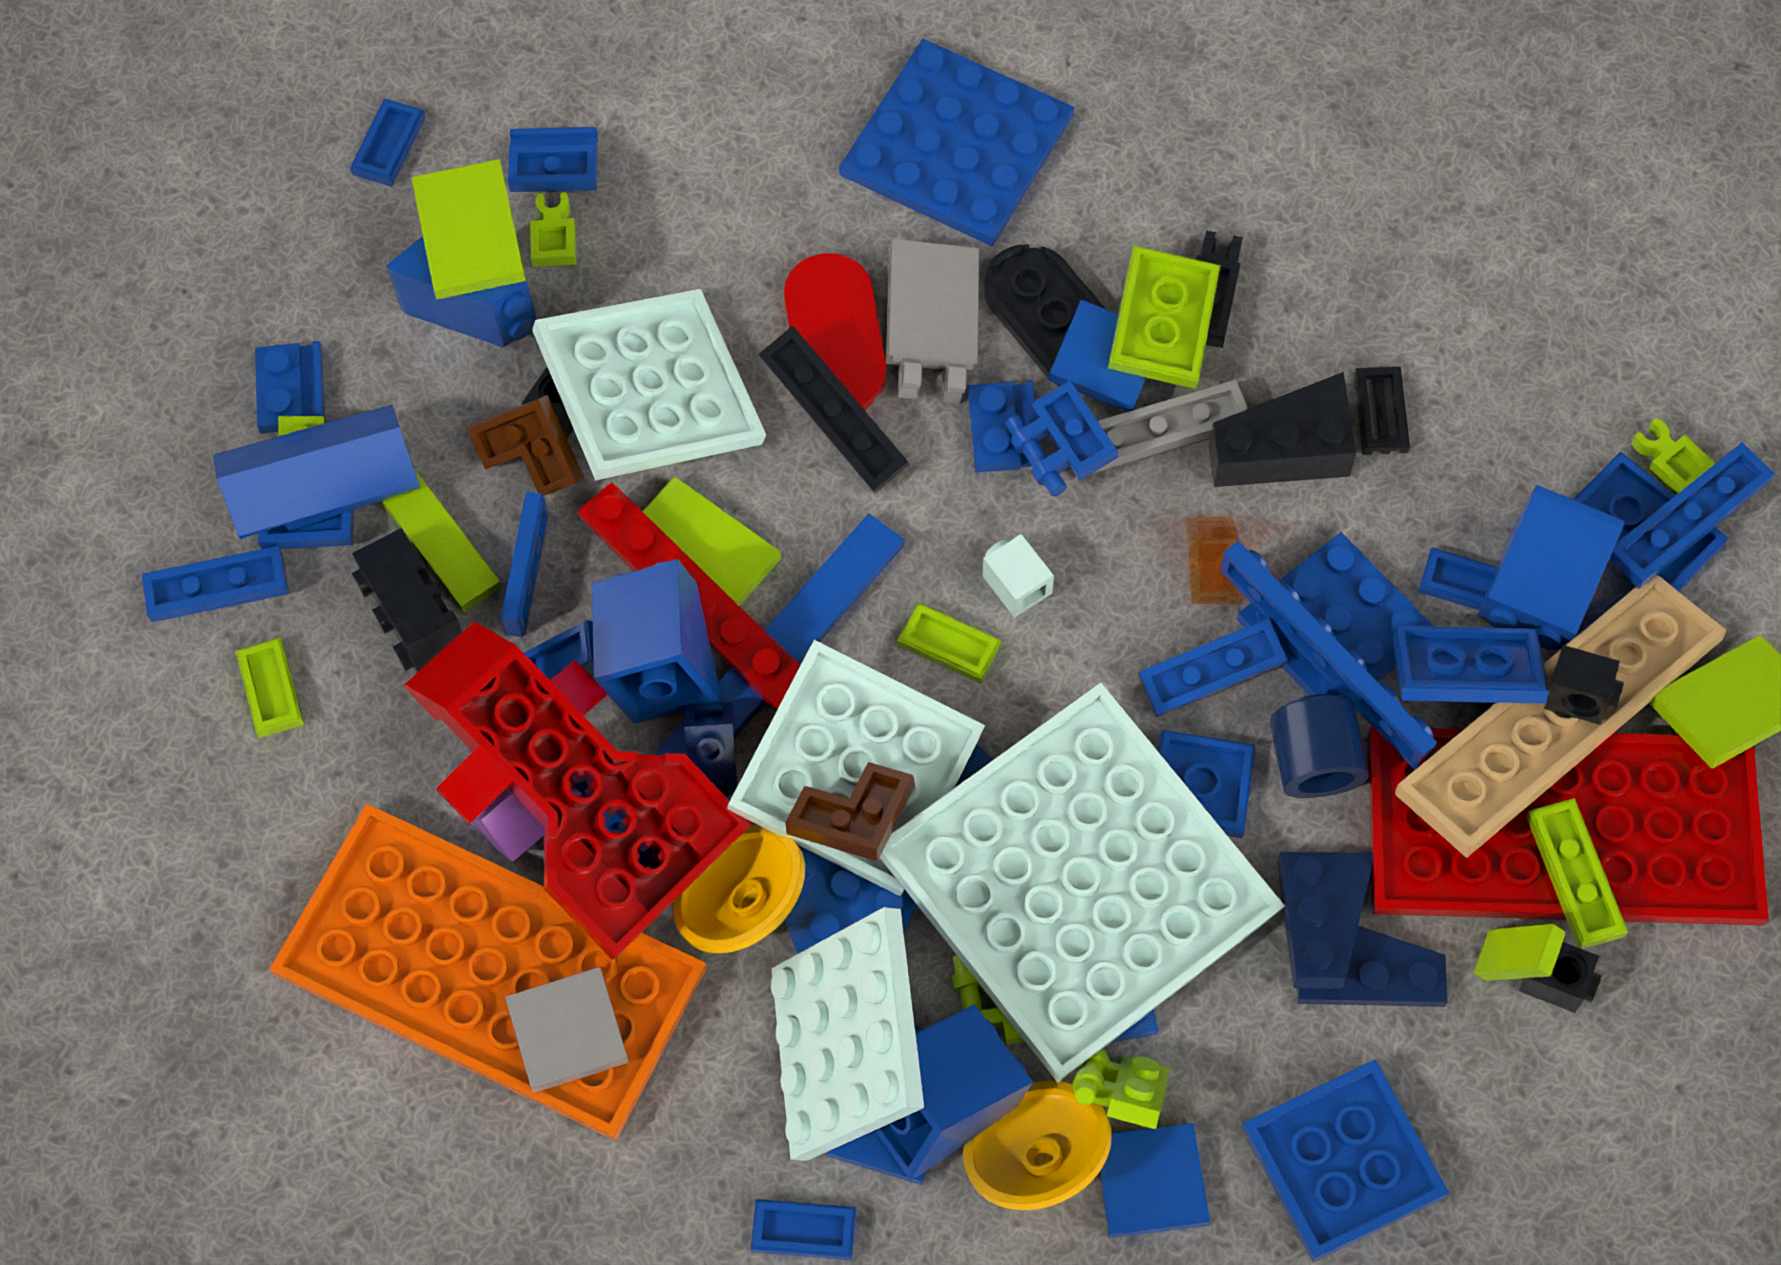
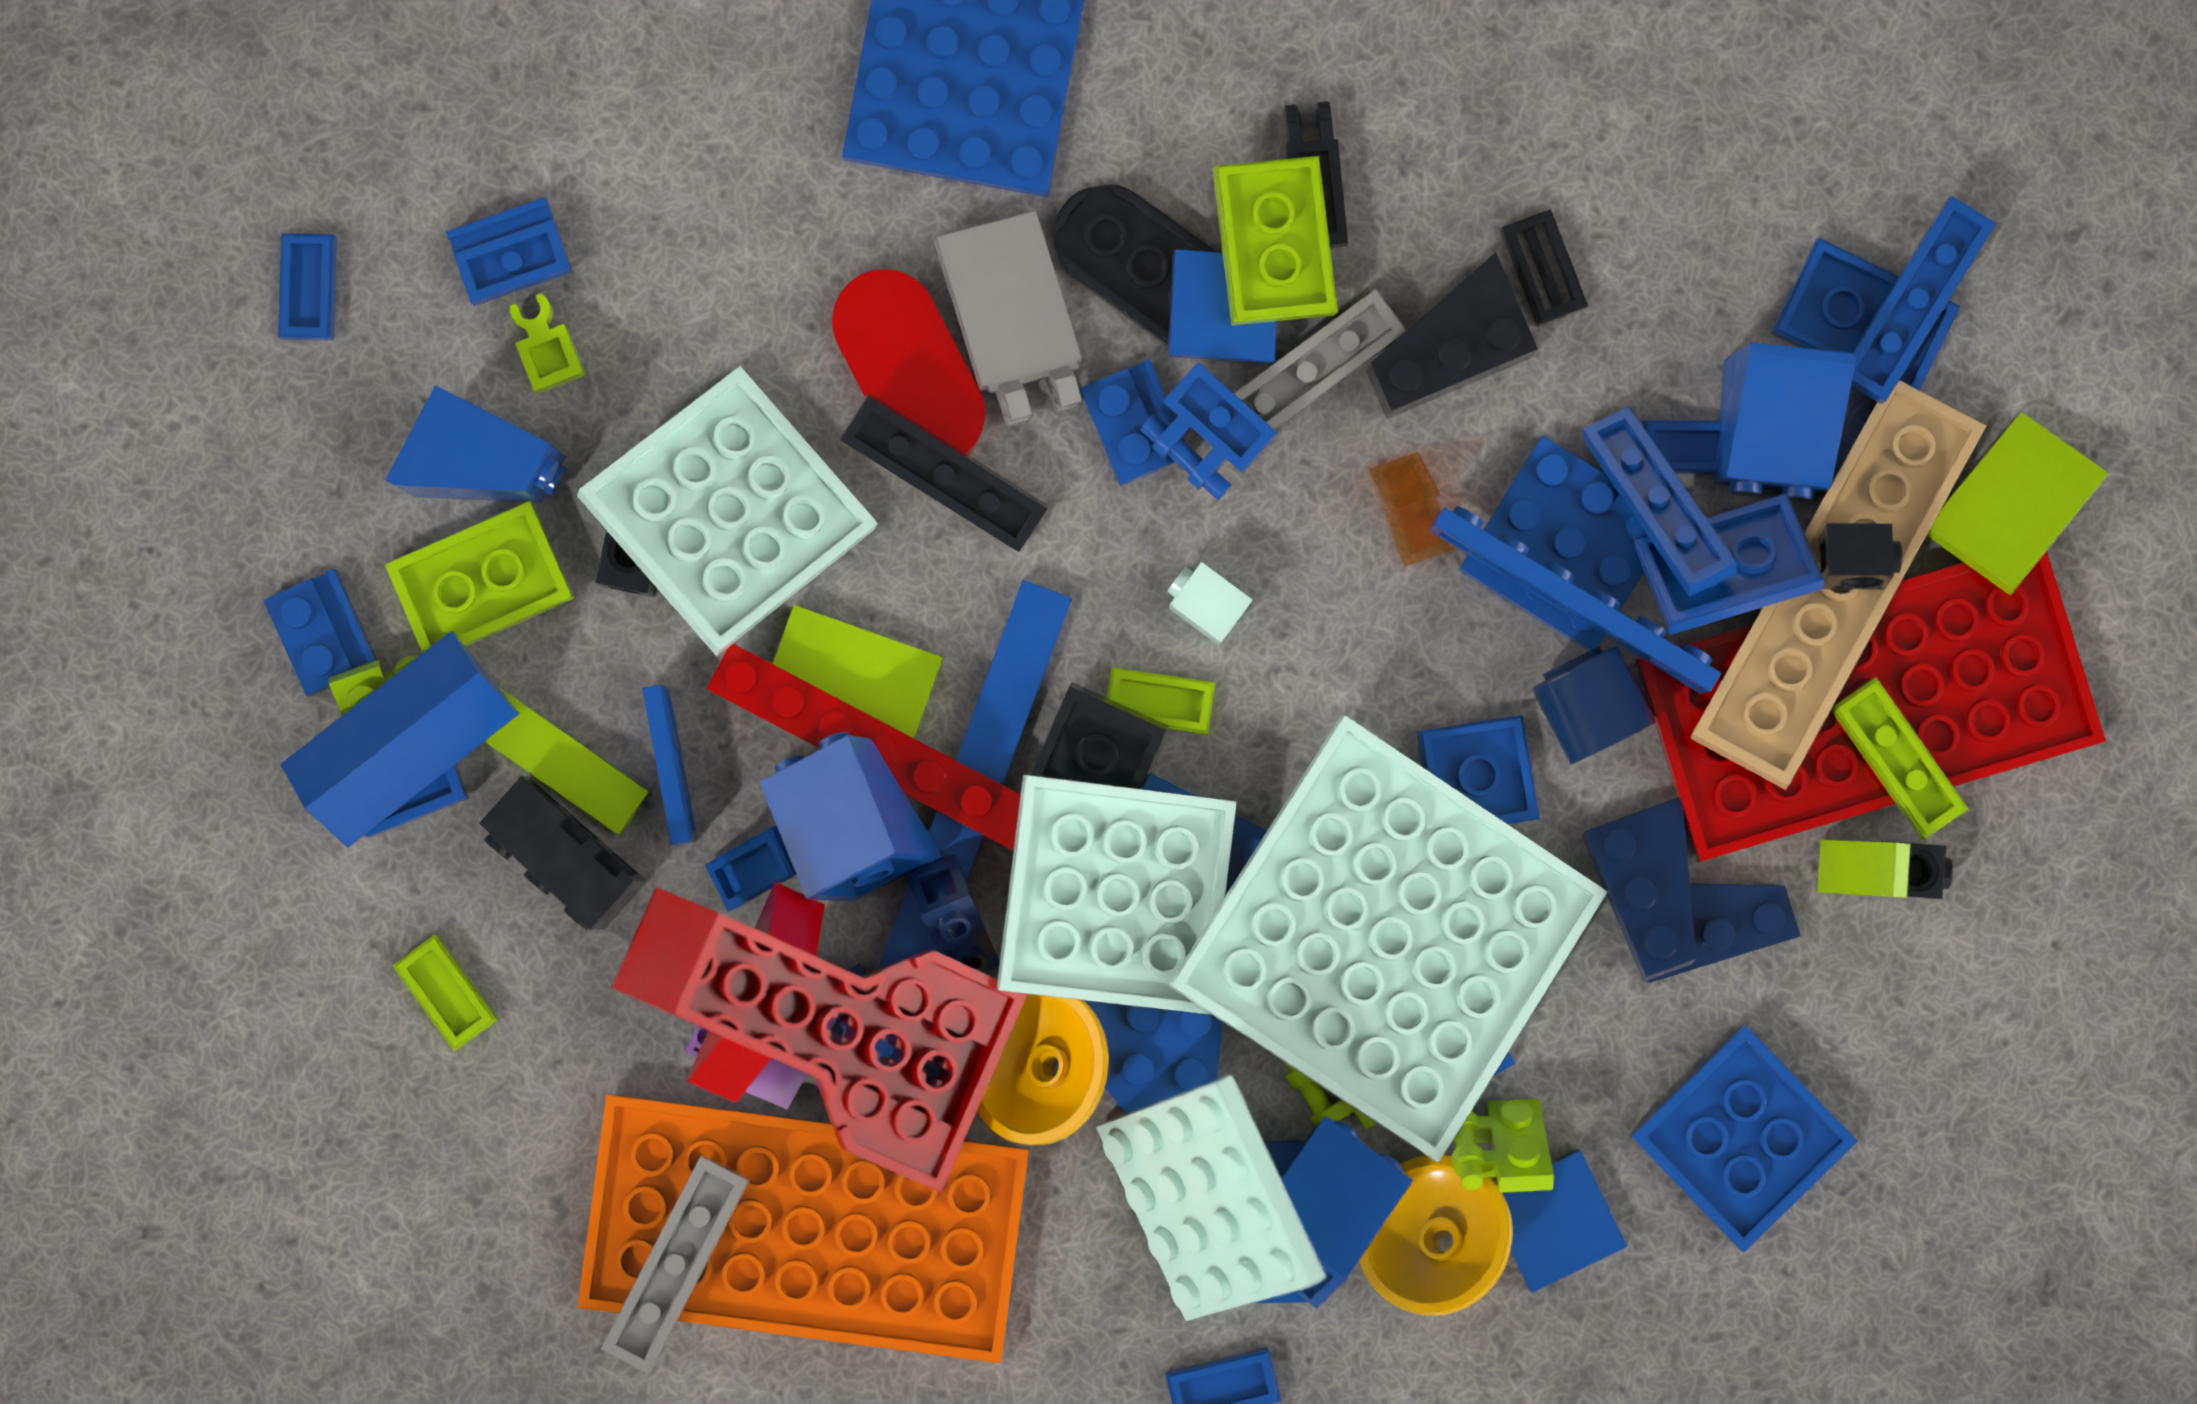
camera: 20 degrees left, 20 degrees up
blue plate [142,546,289,622] -> none
lime tile [411,159,526,300] -> none
reddish brown plate [467,395,585,496] -> none
light grey tile [505,967,629,1093] -> none
reddish brown plate [785,762,914,862] -> none
blue plate [1138,618,1288,718] -> none
lime plate [1631,418,1715,495] -> none
none -> lime plate [385,501,575,653]
none -> light grey plate [601,1155,750,1374]
none -> black plate [1030,682,1169,789]
none -> blue plate [1582,406,1737,596]

